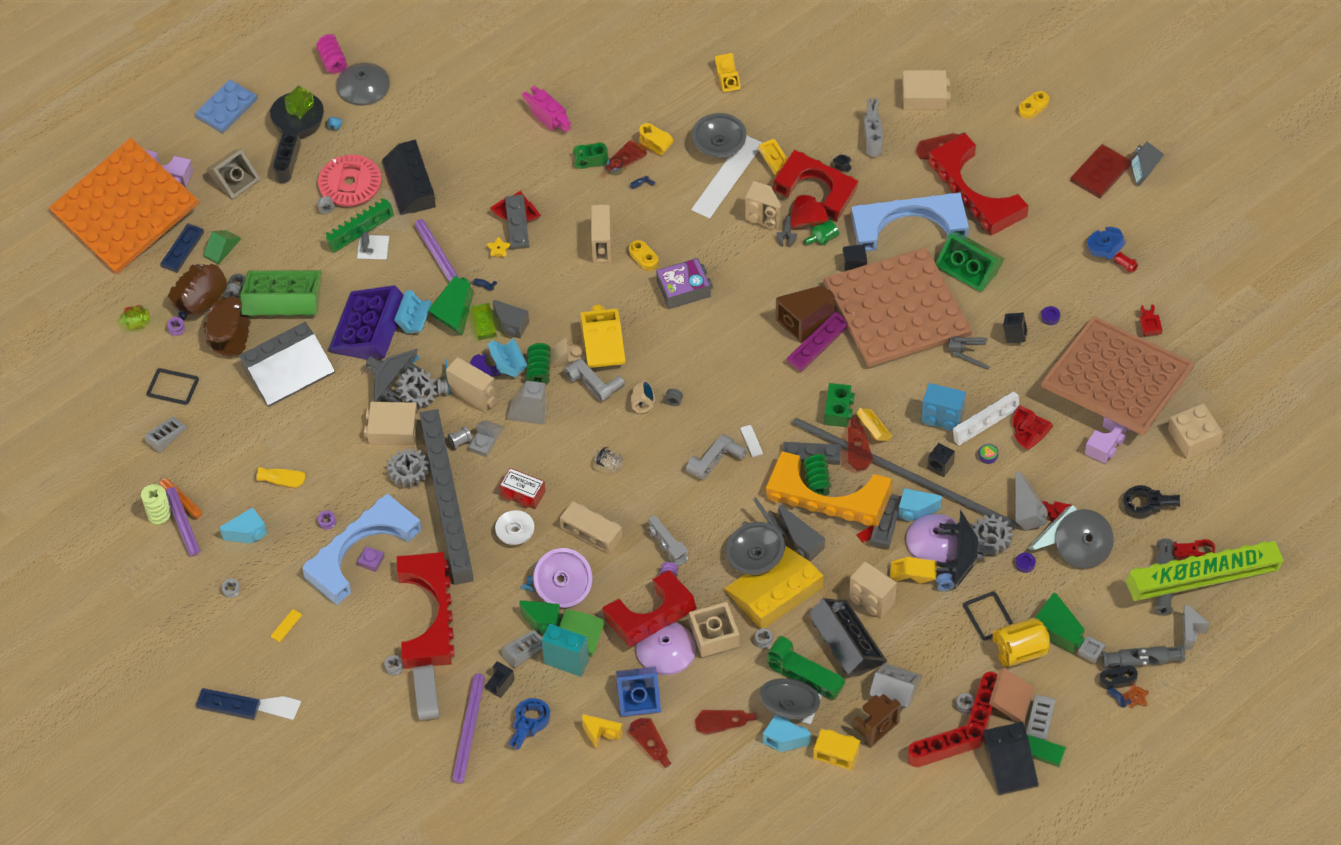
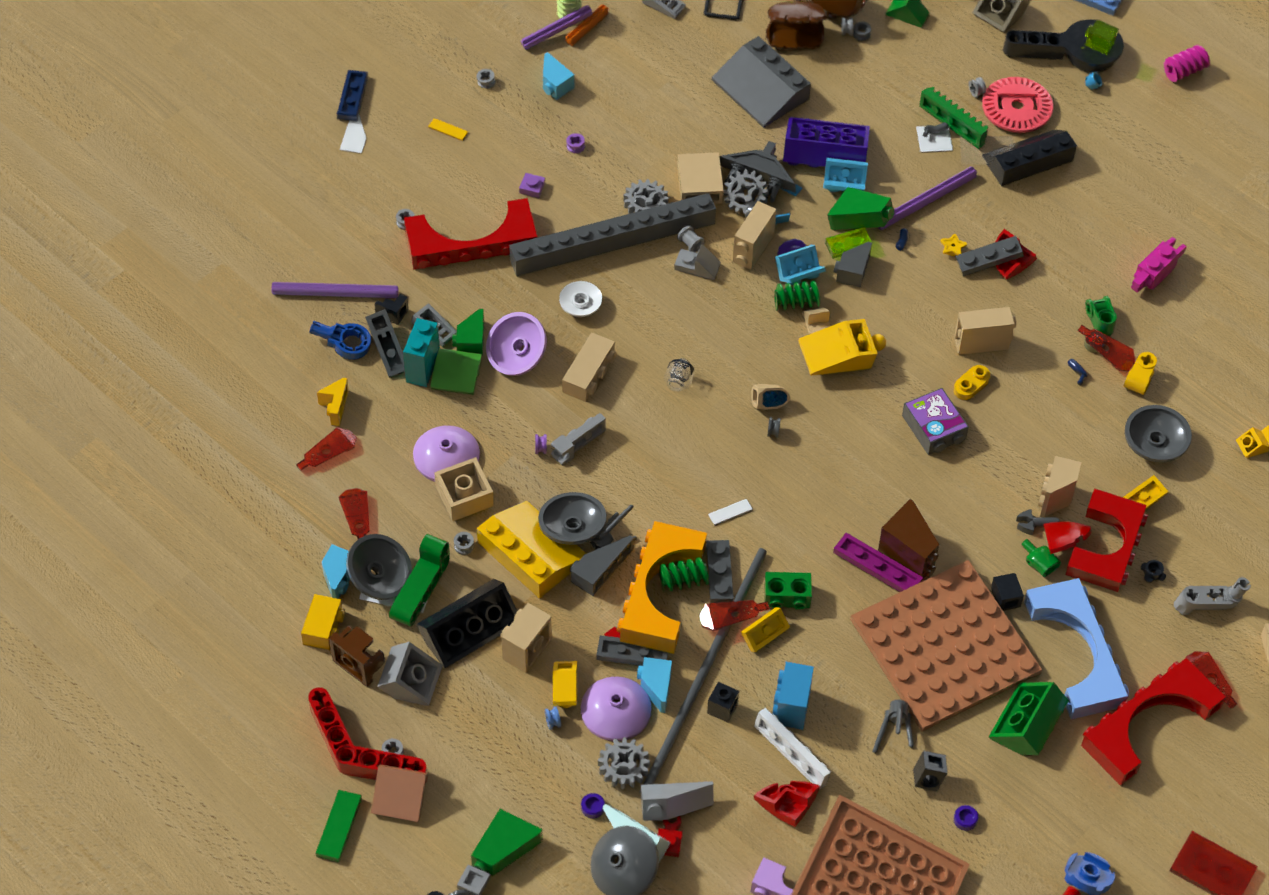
camera: 80 degrees right, 0 degrees up
bright green slope [240,270,322,316] -> none
yellow piece [256,467,306,488] -> none
light blue arch [302,494,422,605] -> none
dark grey dish [336,62,390,106] -> none
light grey beam [413,665,439,721] -> none
brick [499,468,546,509] -> none
light grey slope [507,381,548,425] -> none
light grey beam [563,358,625,402] -> none
red arch [602,570,697,647] -> none
blue slope [616,666,661,717] -> none
light grey beam [686,434,748,480] -> none
white sticker [691,136,762,218] -> none
black connector [936,509,994,590] -> none
black piece [963,591,1014,640] -> none
tile [979,444,998,464] -> none
black slope [983,721,1039,795] -> none
yellow cylinder [993,618,1050,667] -> none
light grey slope [1027,695,1055,740] -> none
none -> dark grey slope [365,309,405,377]

